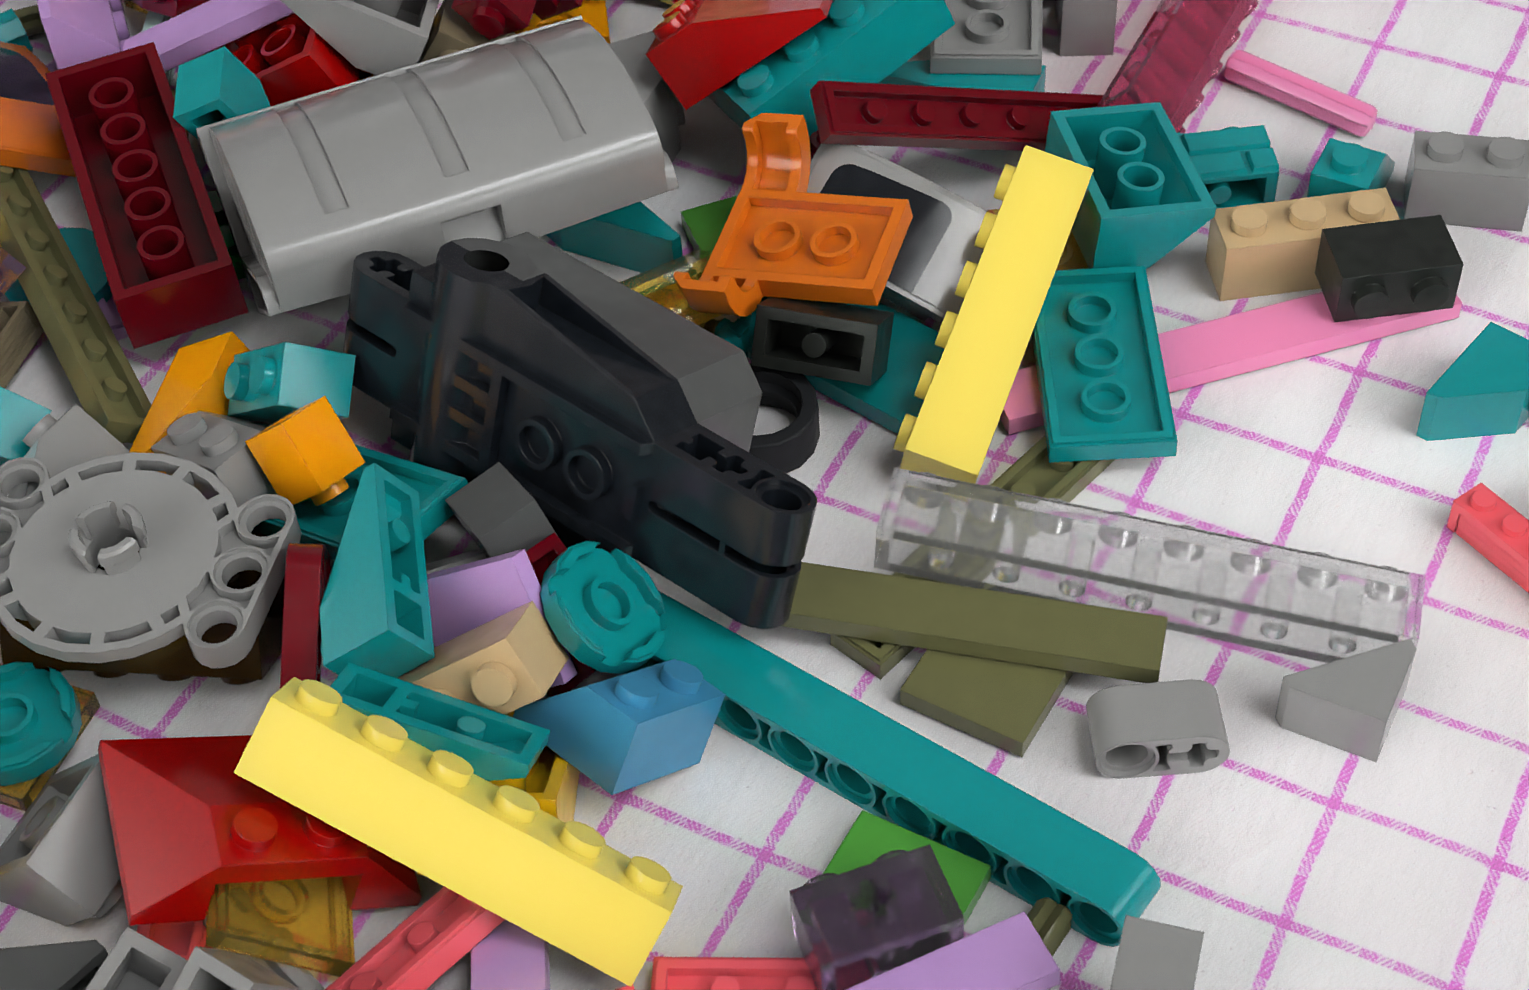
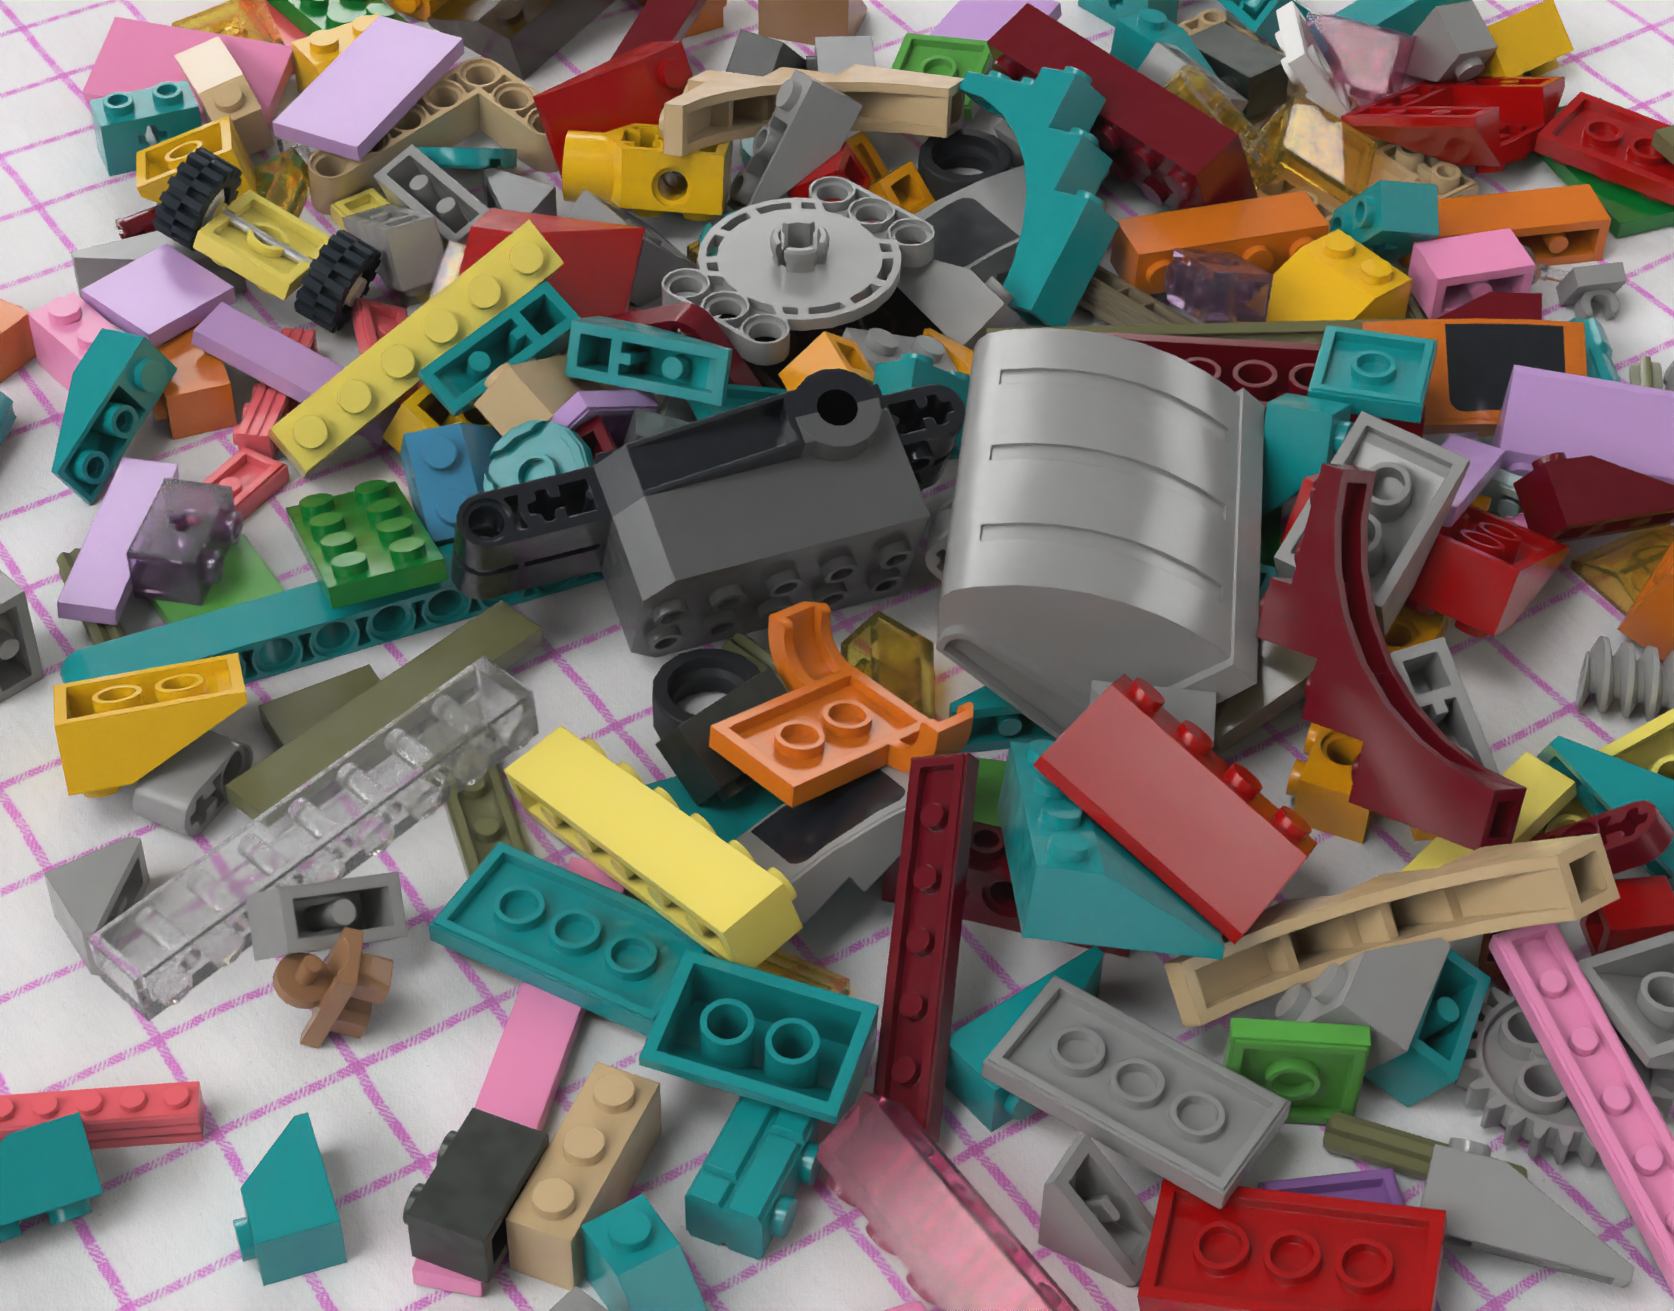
camera: 115 degrees right, 5 degrees down
none -> yellow slope [53,653,248,798]
none -> light grey brick [245,871,408,961]
none -> medium nougat hips [273,927,393,1049]
none -> green plate [286,480,448,609]
none -> teal tile [1307,325,1438,423]

